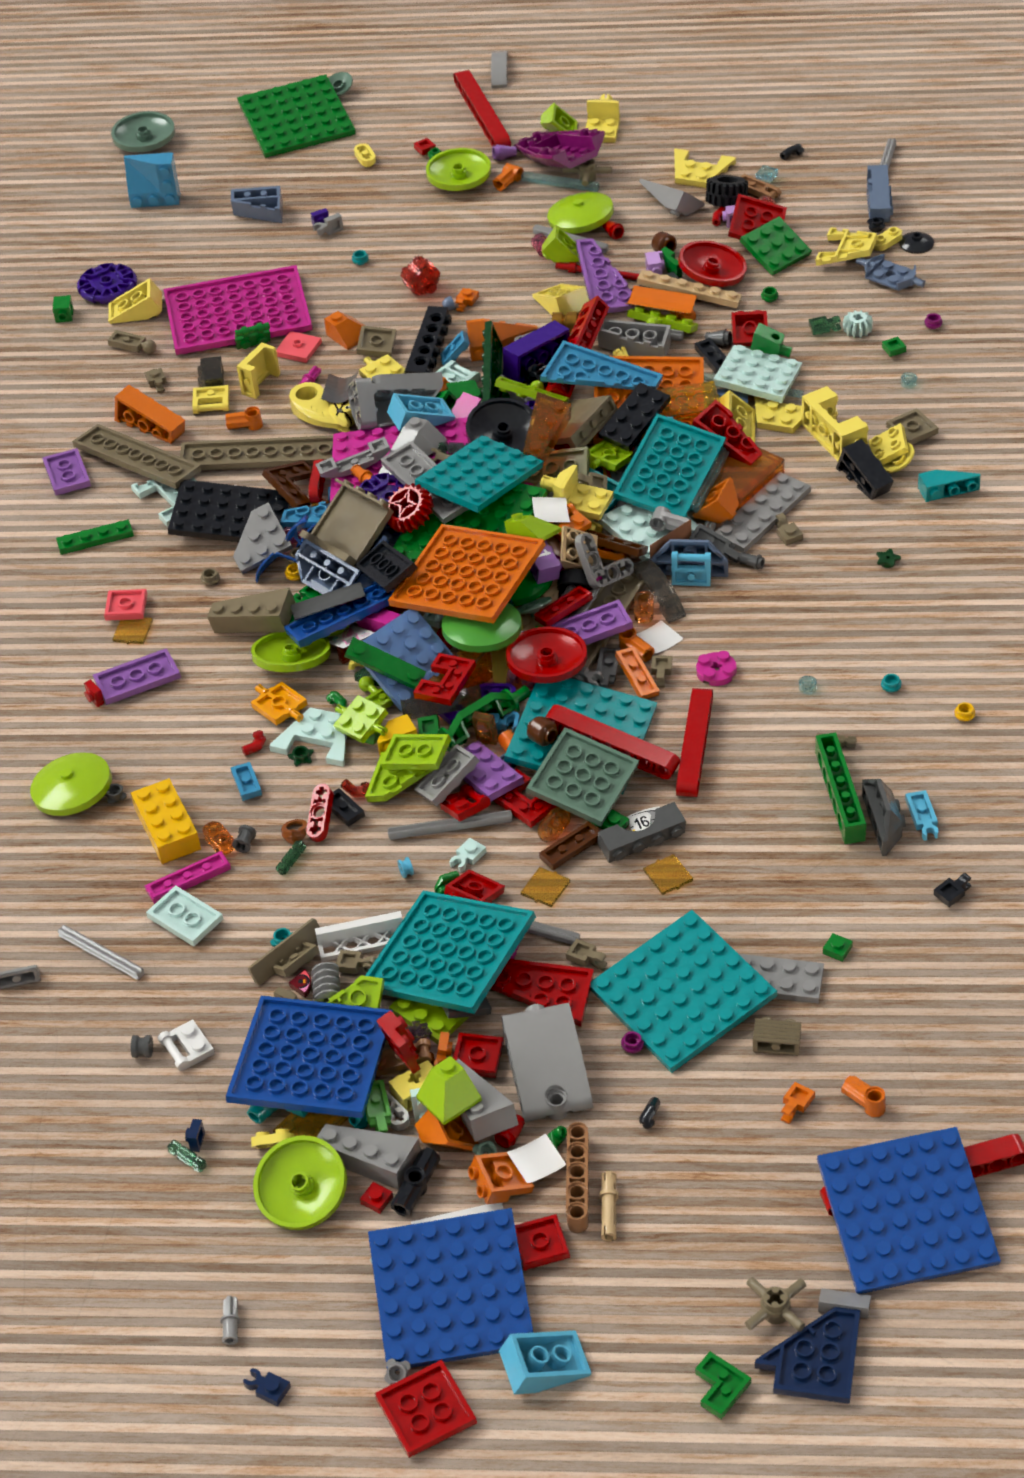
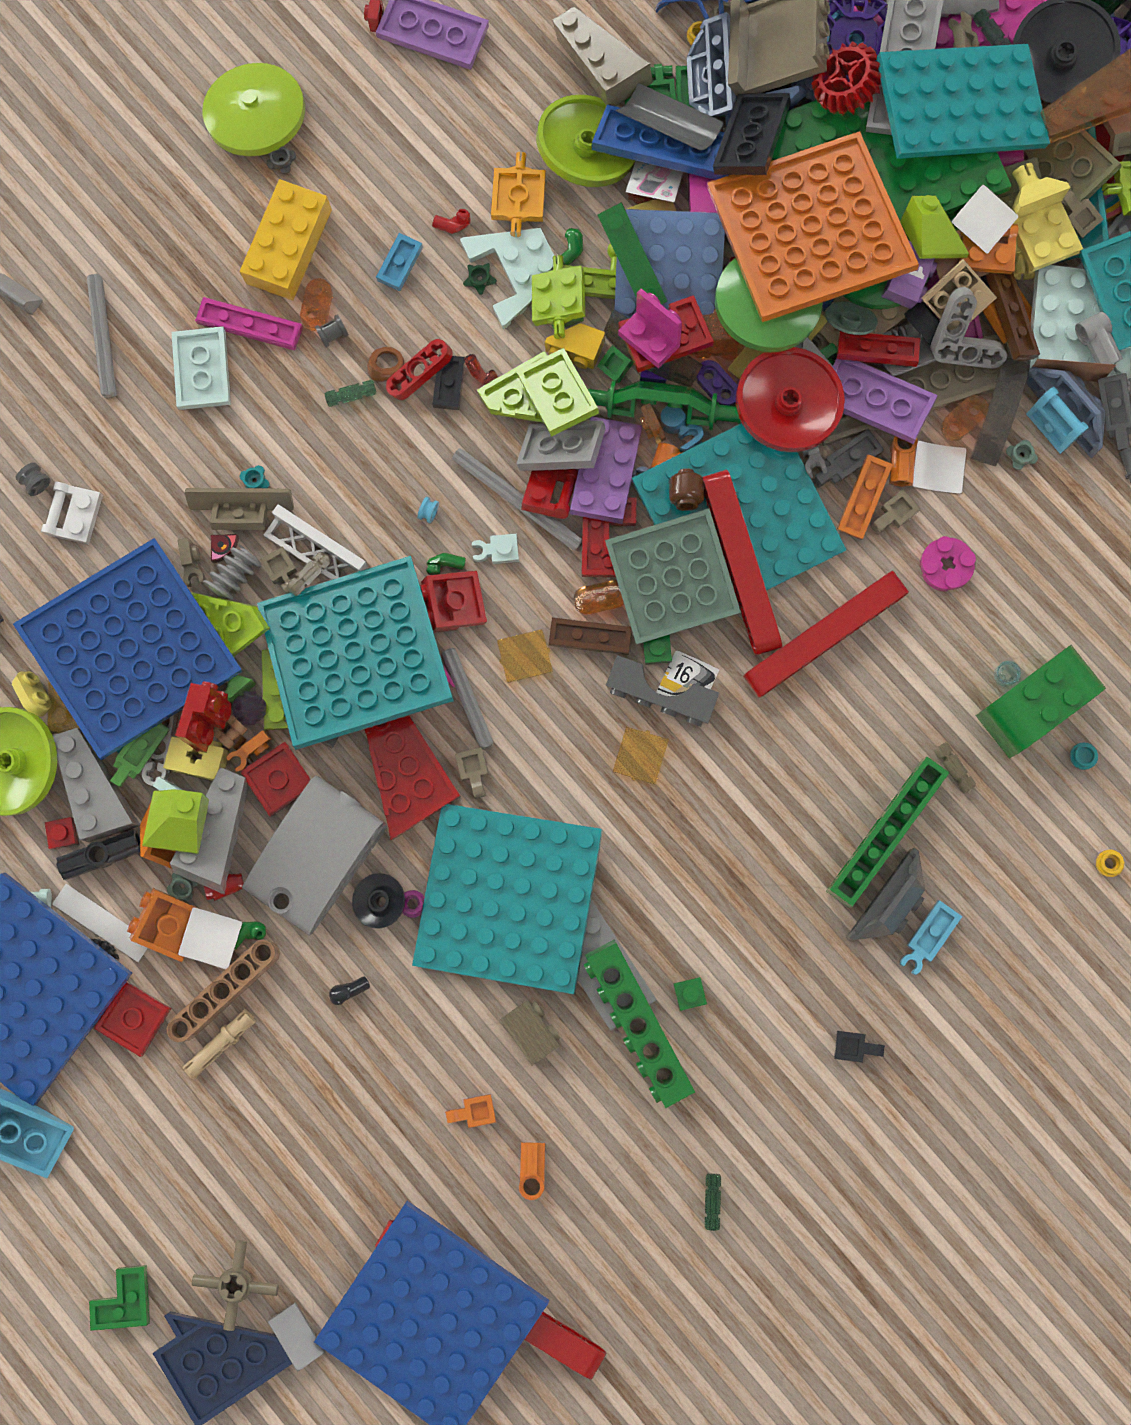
camera: 50 degrees right, 35 degrees up
none -> dark tan axle [287,552,331,596]
none -> black dish [352,873,405,929]
none -> green brick [583,939,695,1108]
none -> dark pink bracket [618,289,682,368]
none -> clear green axle [704,1173,721,1231]
none -> green brick [975,645,1106,759]
none -> sand green plate [1006,440,1038,470]

